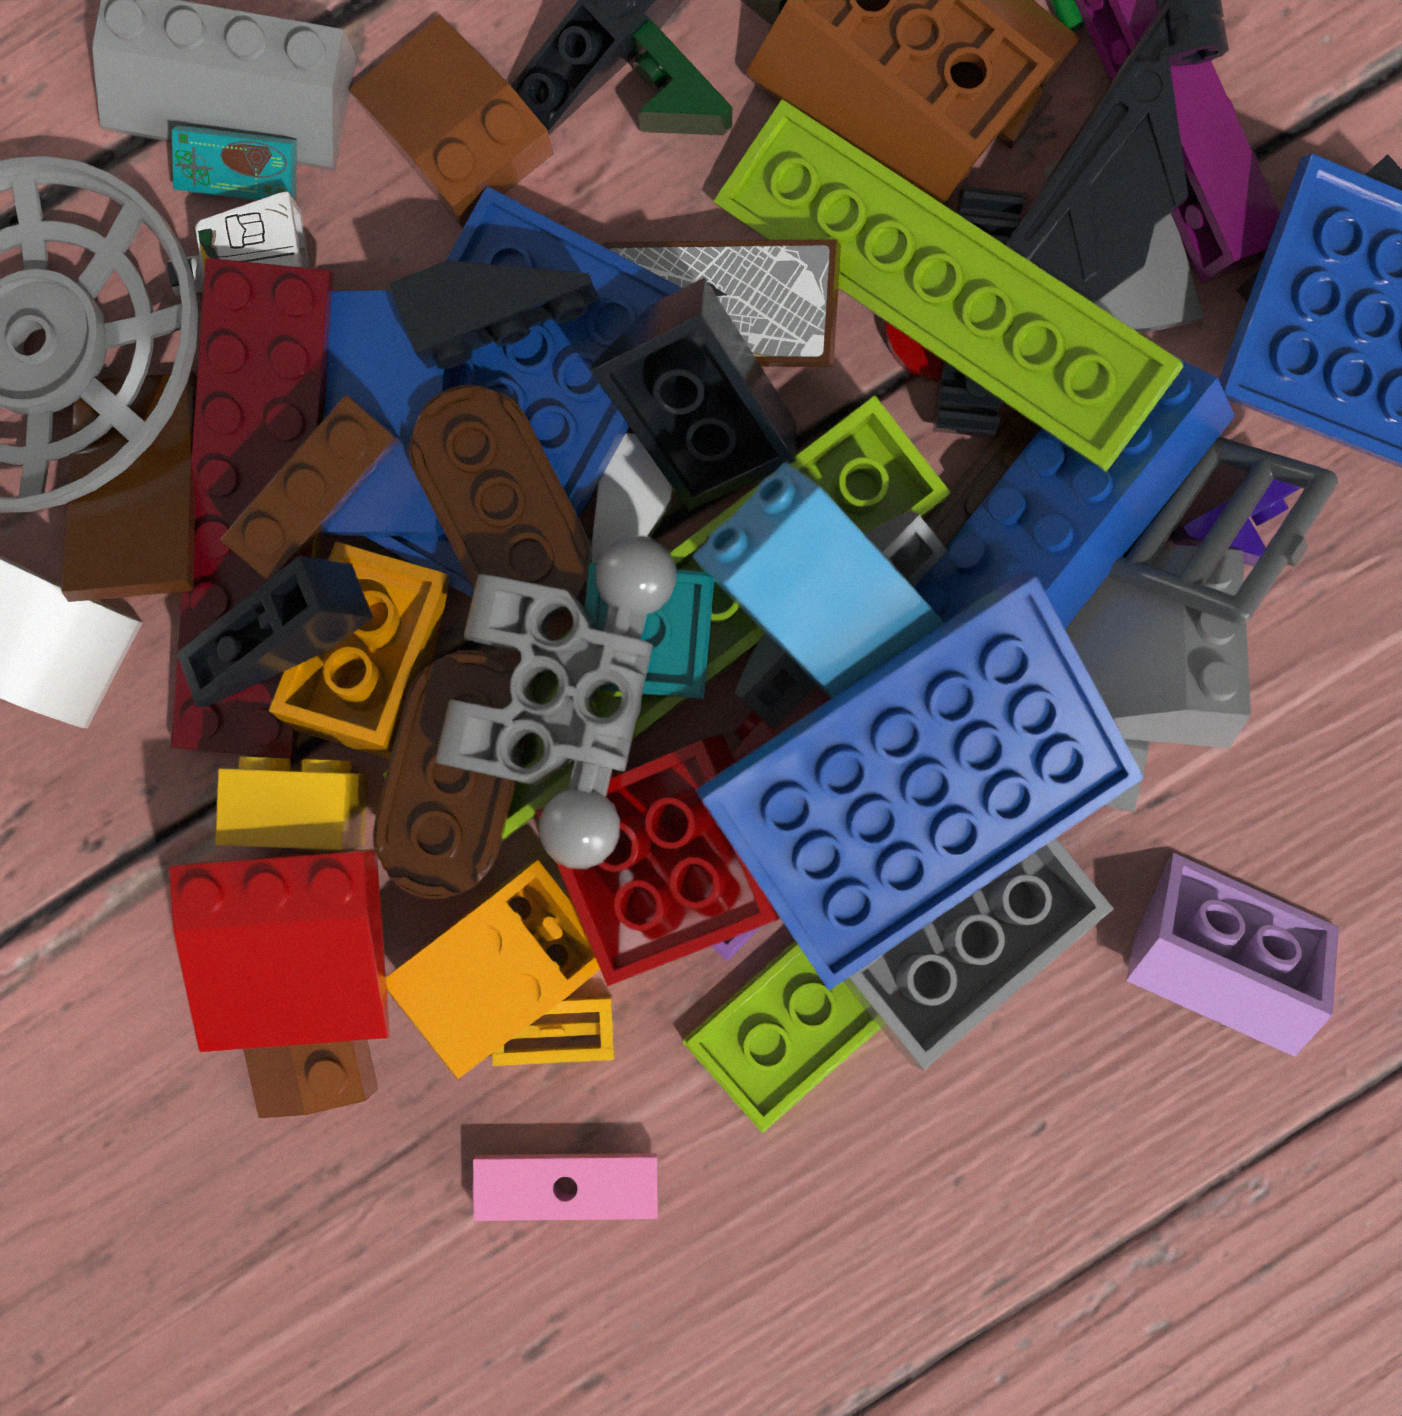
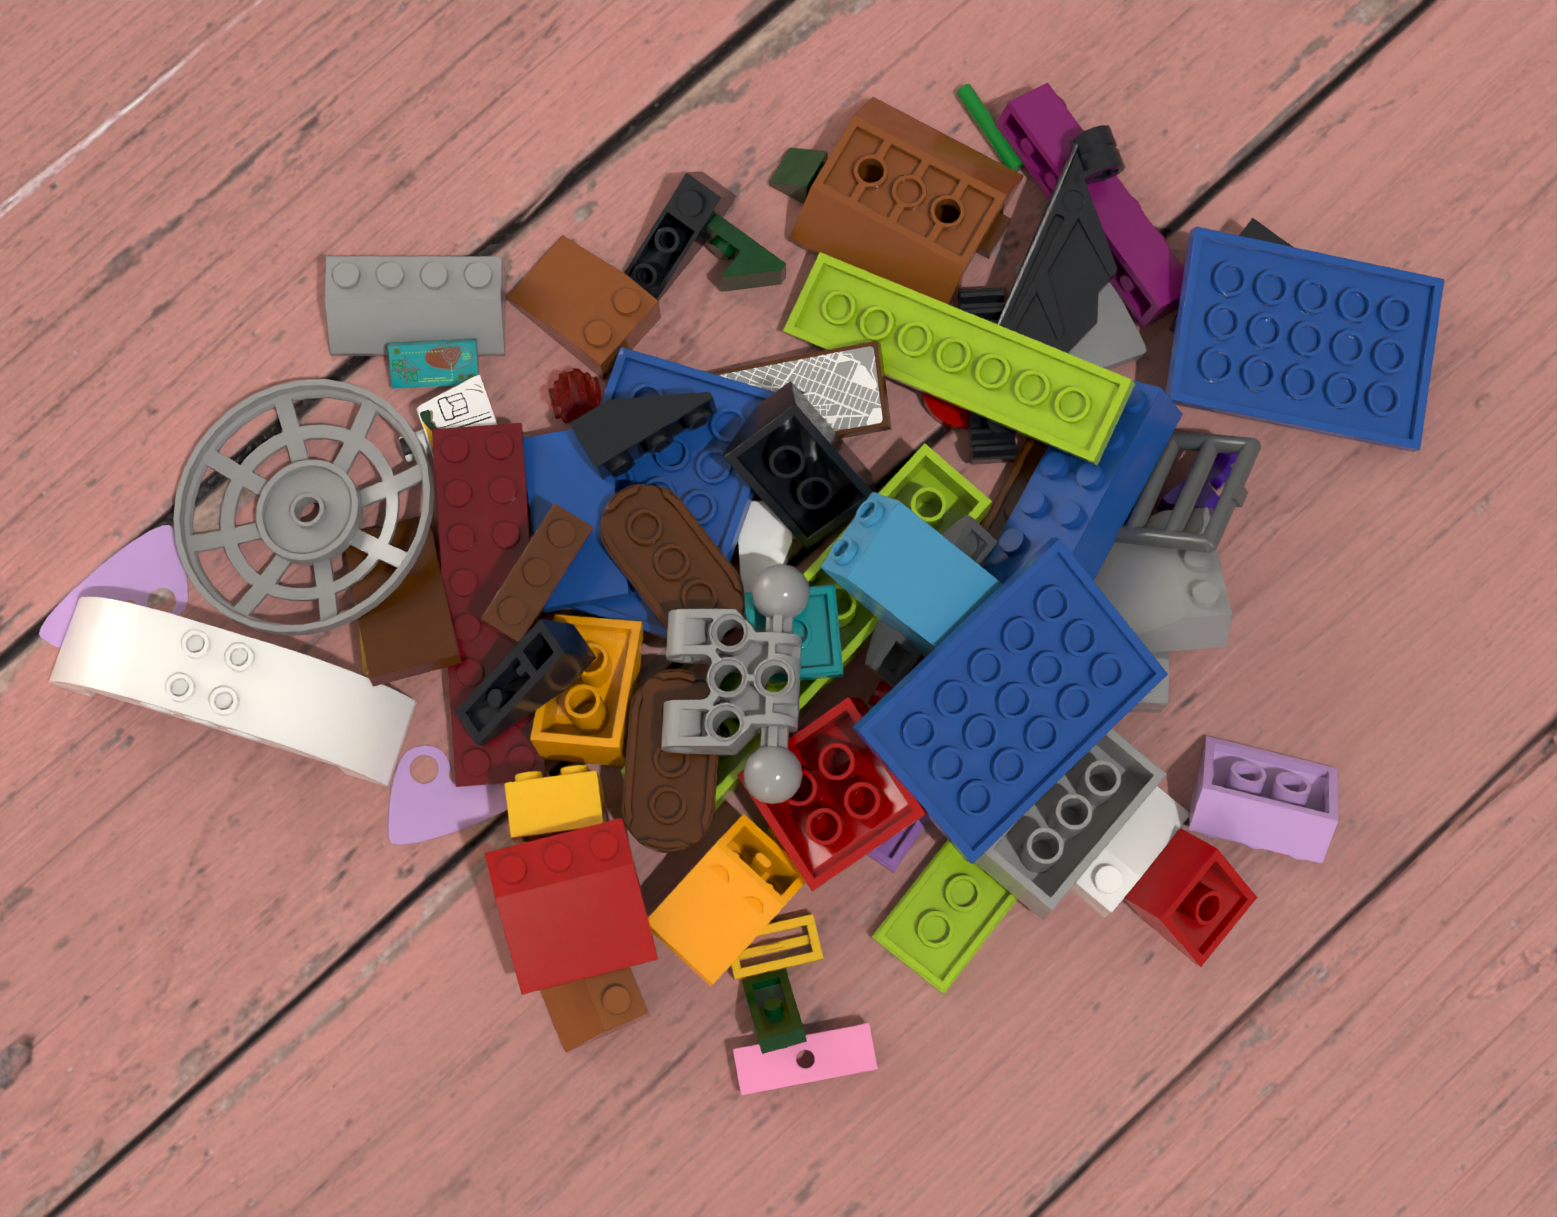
camera: 15 degrees left, 10 degrees down
none -> lavender piece [388,745,550,845]
none -> clear red gear [548,368,603,424]
none -> dark green slope [742,968,807,1054]
none -> white slope [1071,786,1190,918]
none -> red slope [1124,828,1257,967]

